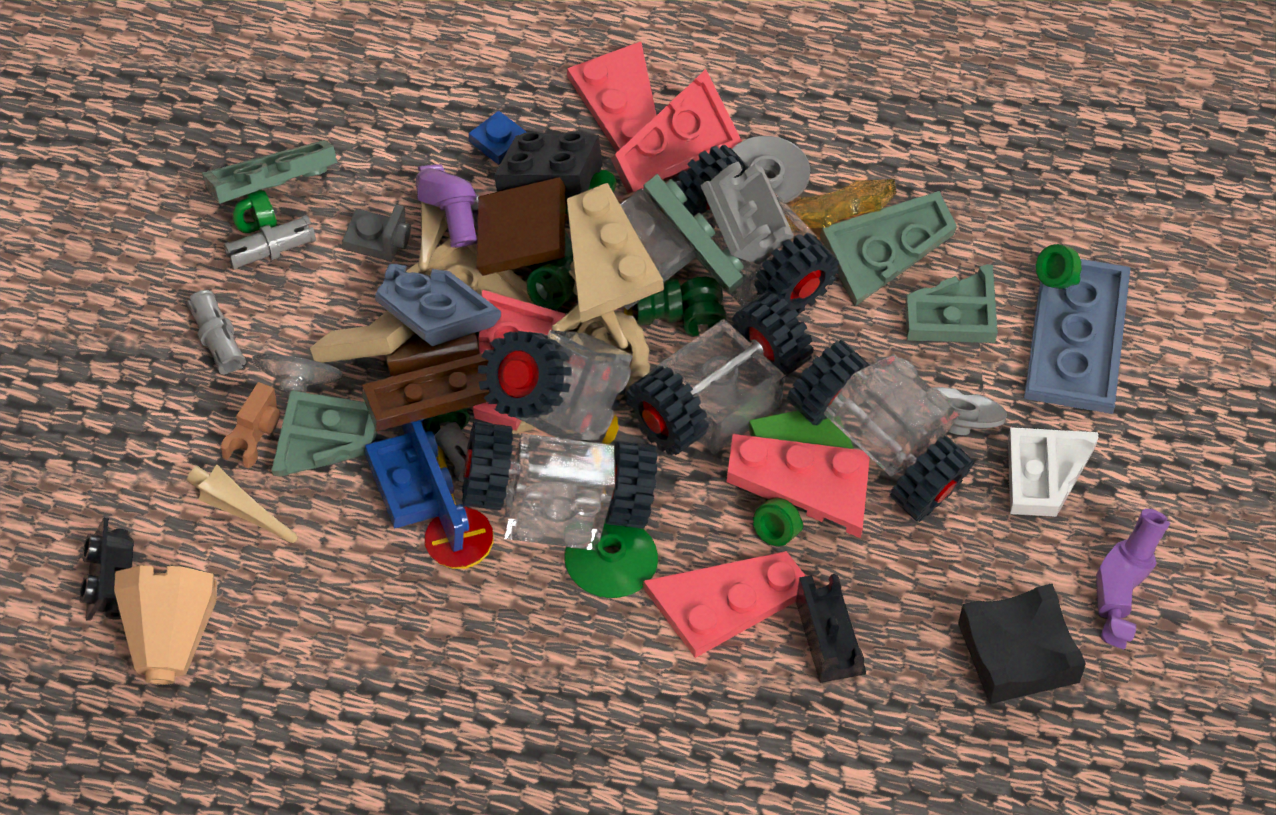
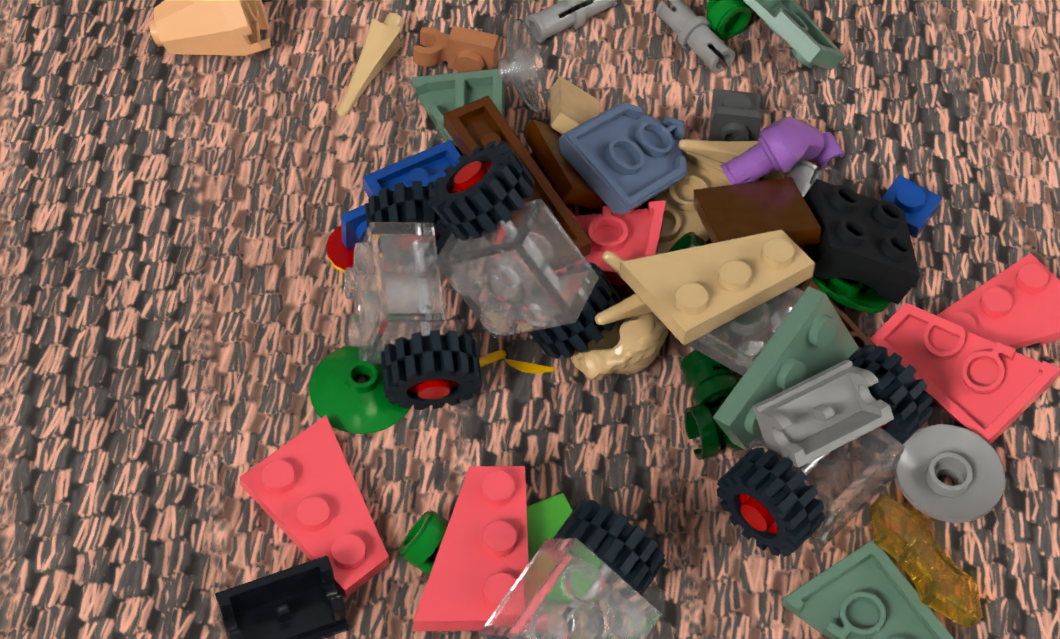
camera: 80 degrees right, 0 degrees up
brick [626,292,814,456] -> none

